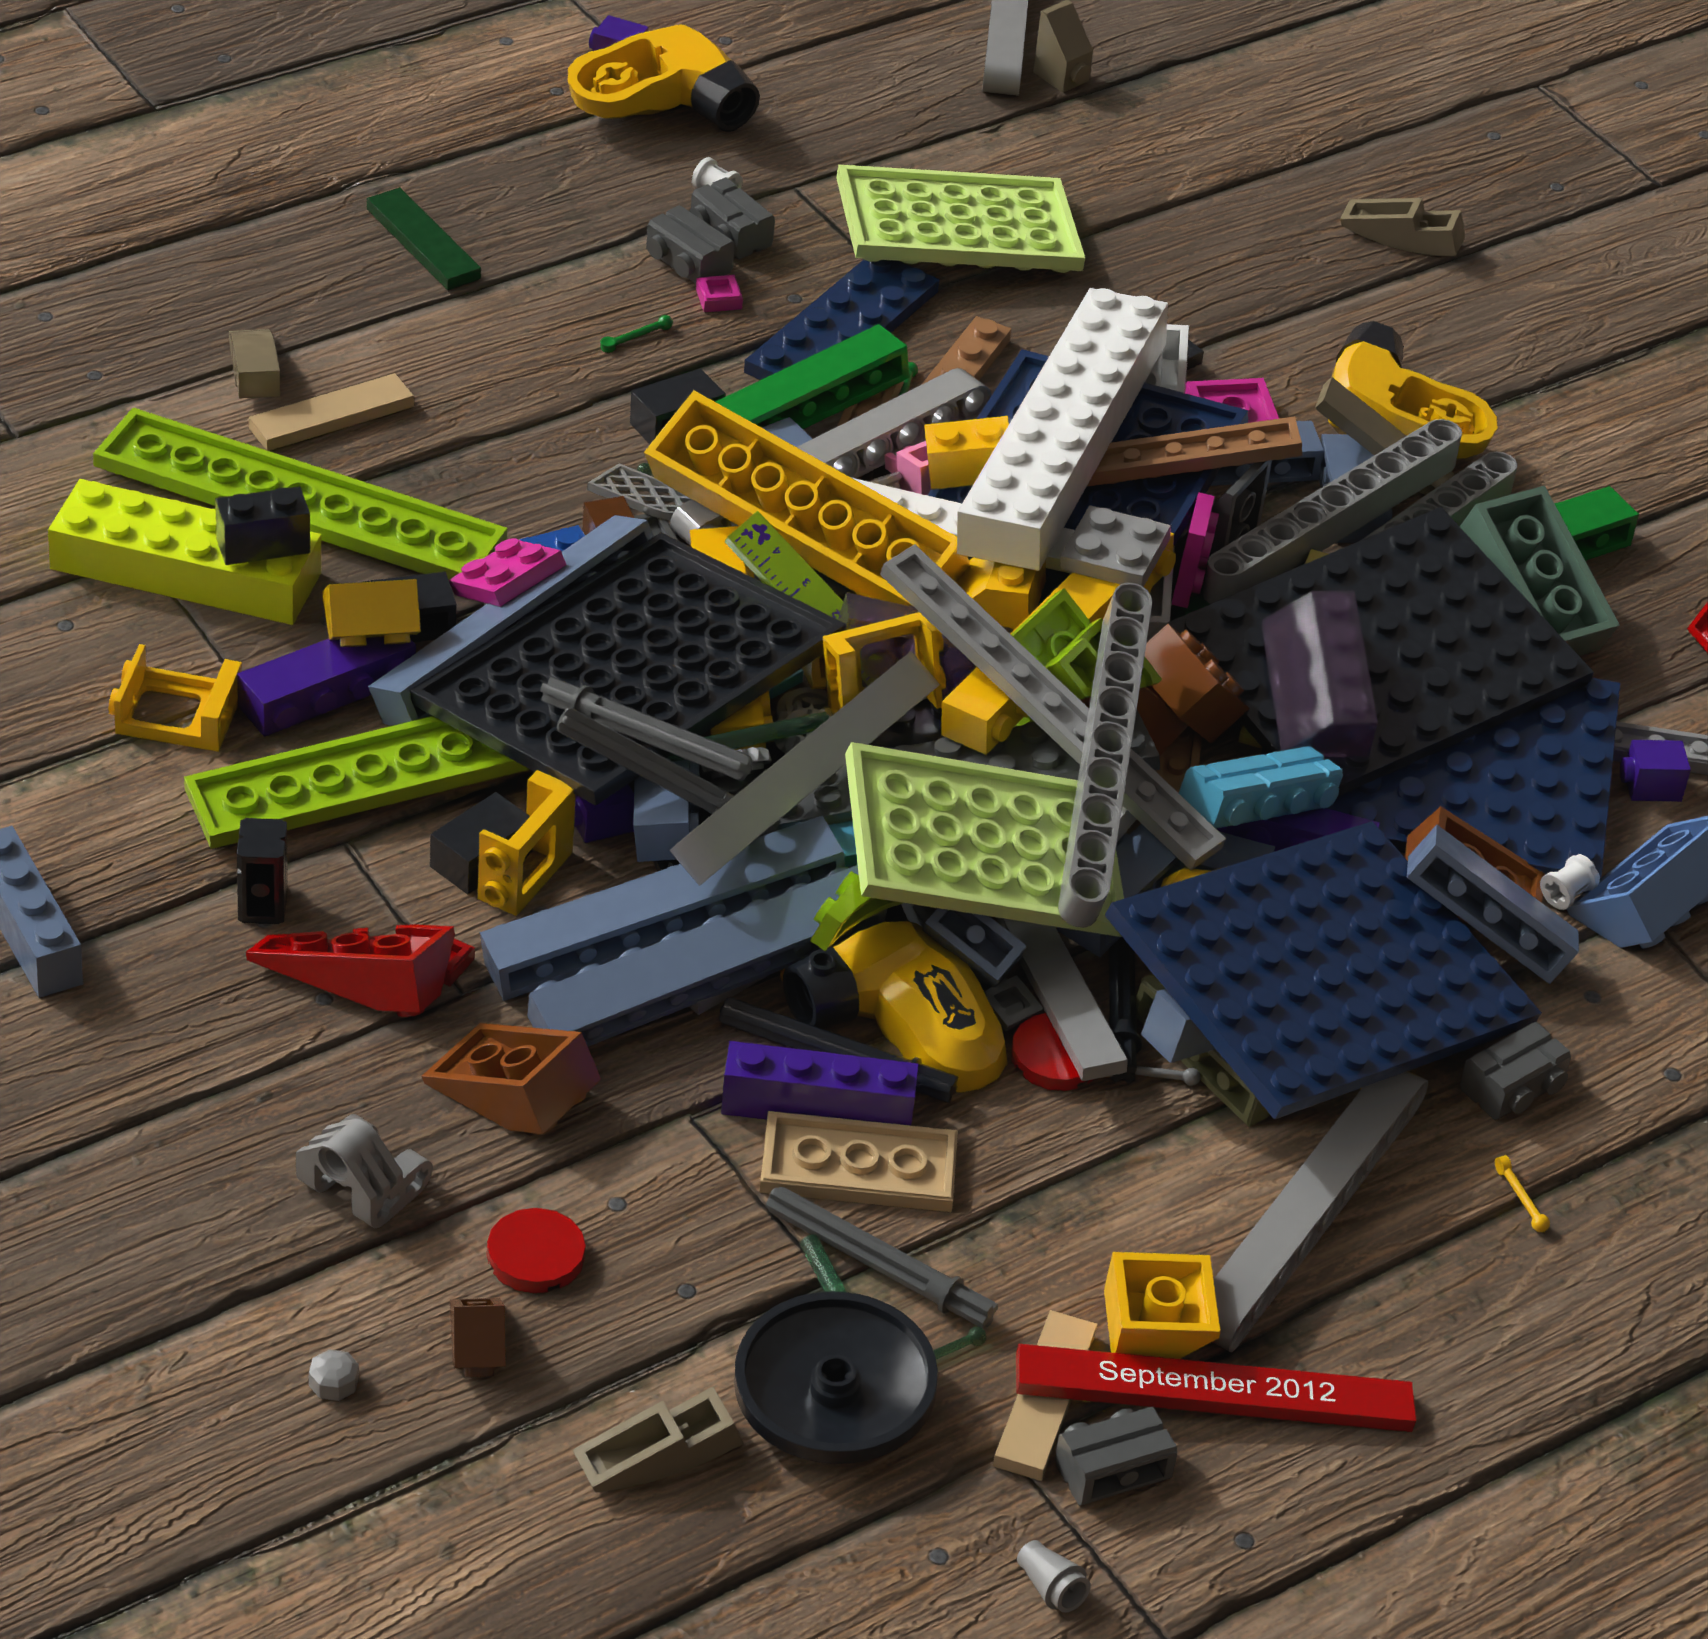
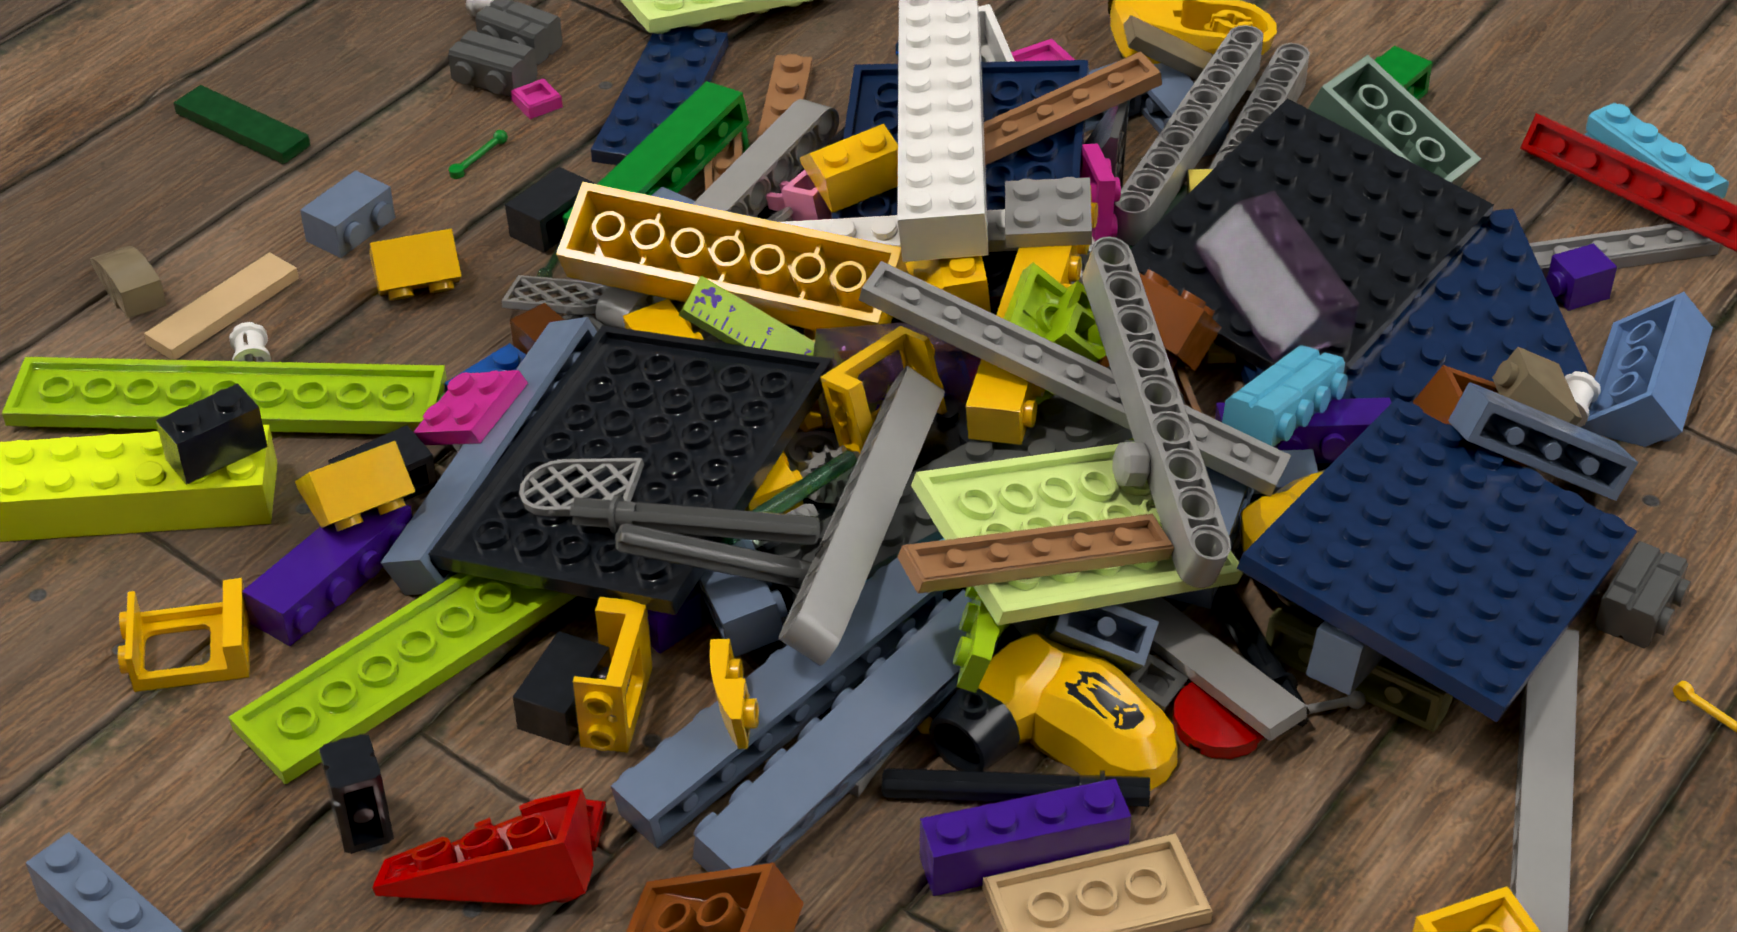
camera: 15 degrees left, 0 degrees up
none -> white bush [229,322,271,362]
none -> sand blue brick [300,170,395,258]
none -> yellow slope [369,228,461,300]
none -> light grey window [519,458,644,516]
none -> yellow slope [710,639,759,749]
none -> medium nougat tile [897,514,1175,594]
none -> light grey tile [1112,442,1150,486]
none -> dark tan slope [1492,347,1582,425]

